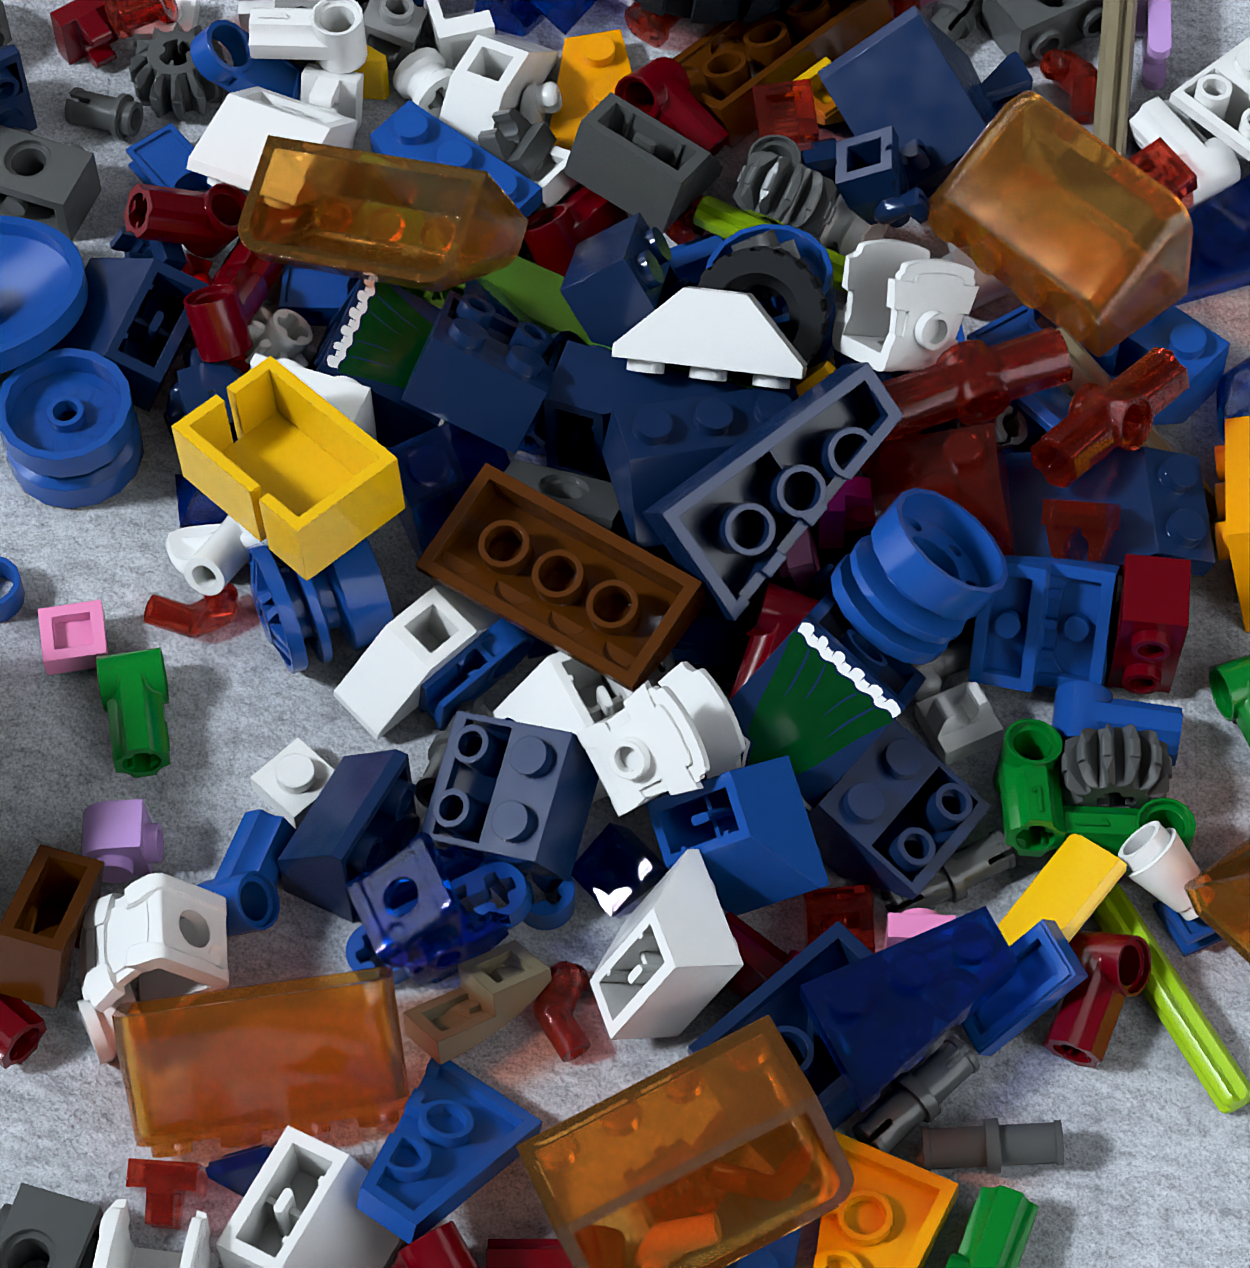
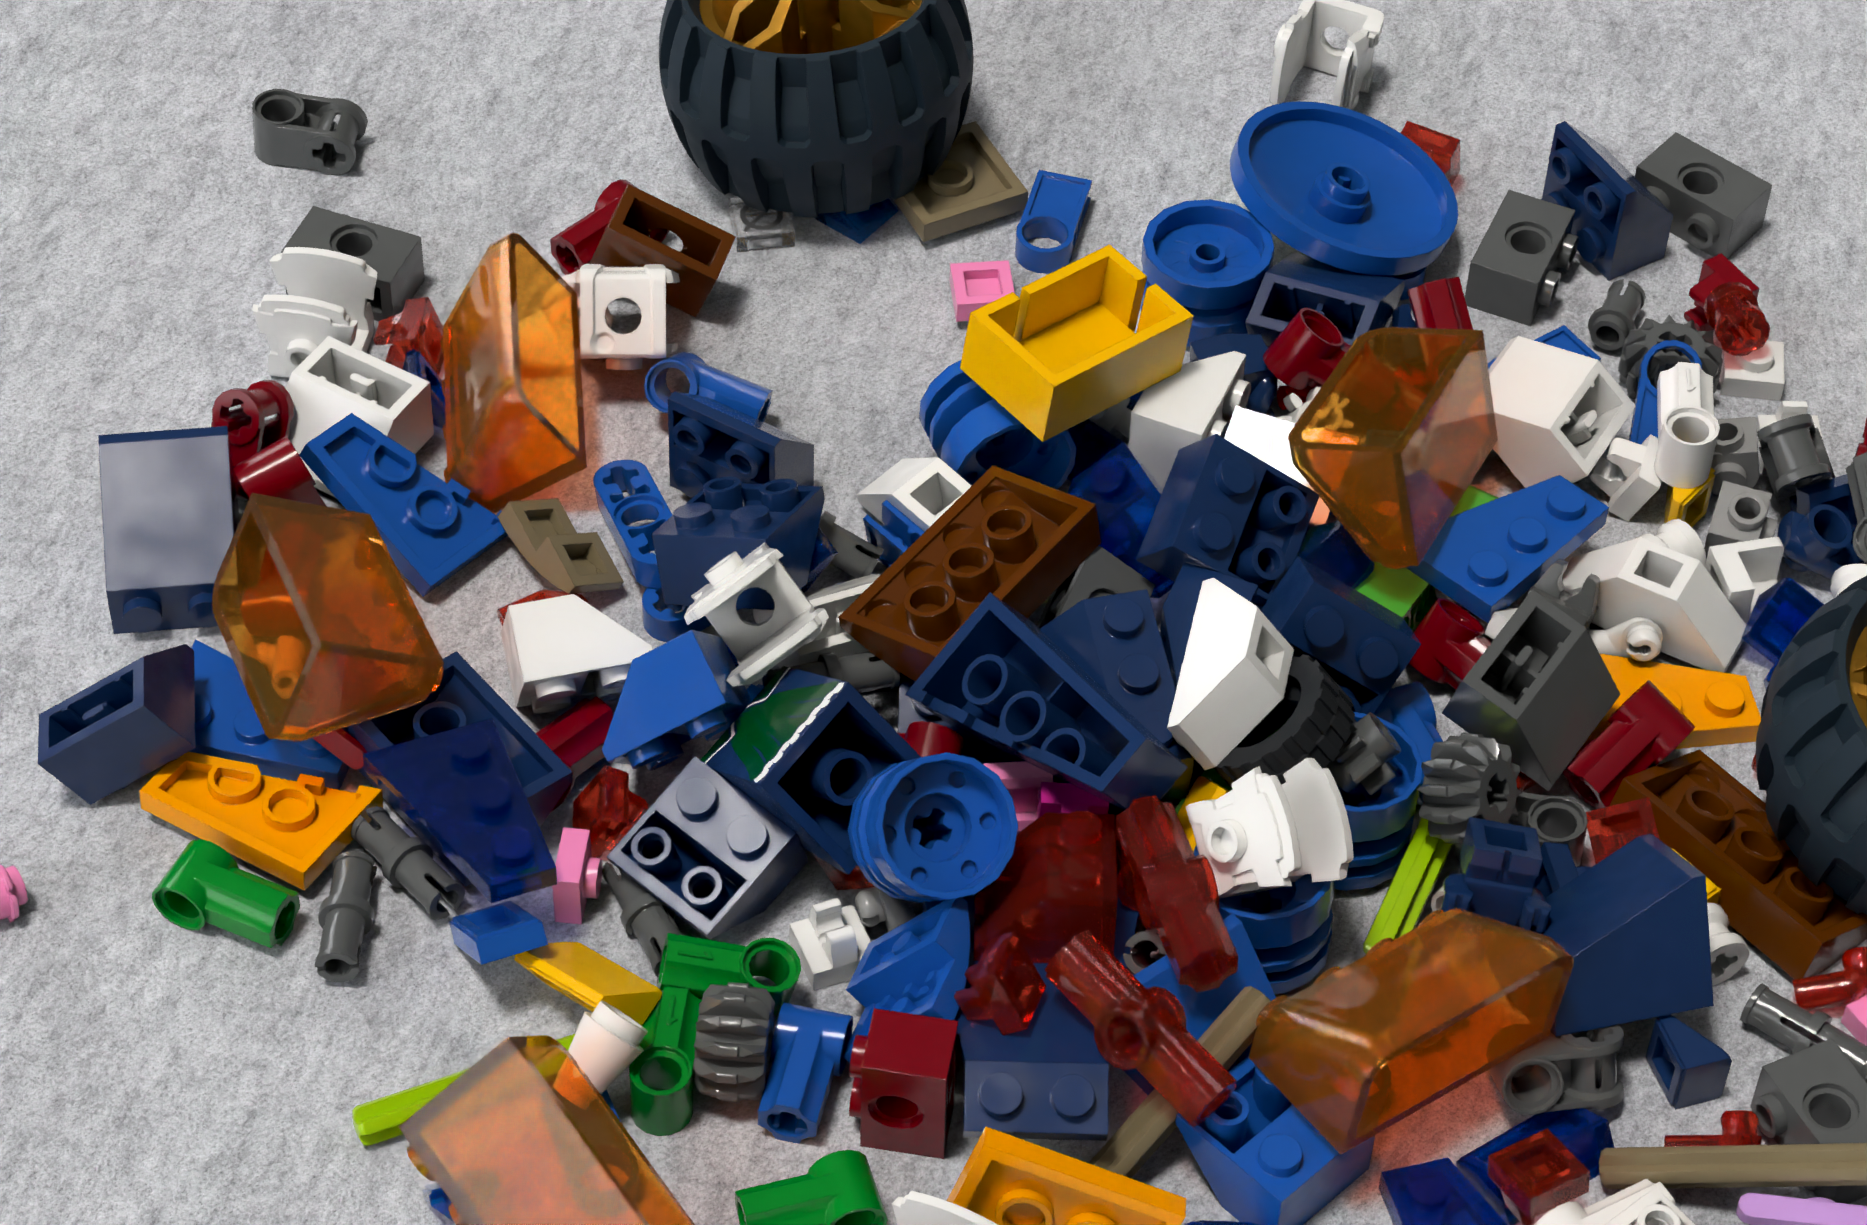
camera: 90 degrees right, 10 degrees down
lavender plate [80,799,164,883] -> none
green piece [96,647,171,778] -> none
white plate [250,737,335,830] -> none
clear blue piece [346,831,511,986] -> none
dark red piece [1043,929,1152,1068] -> none

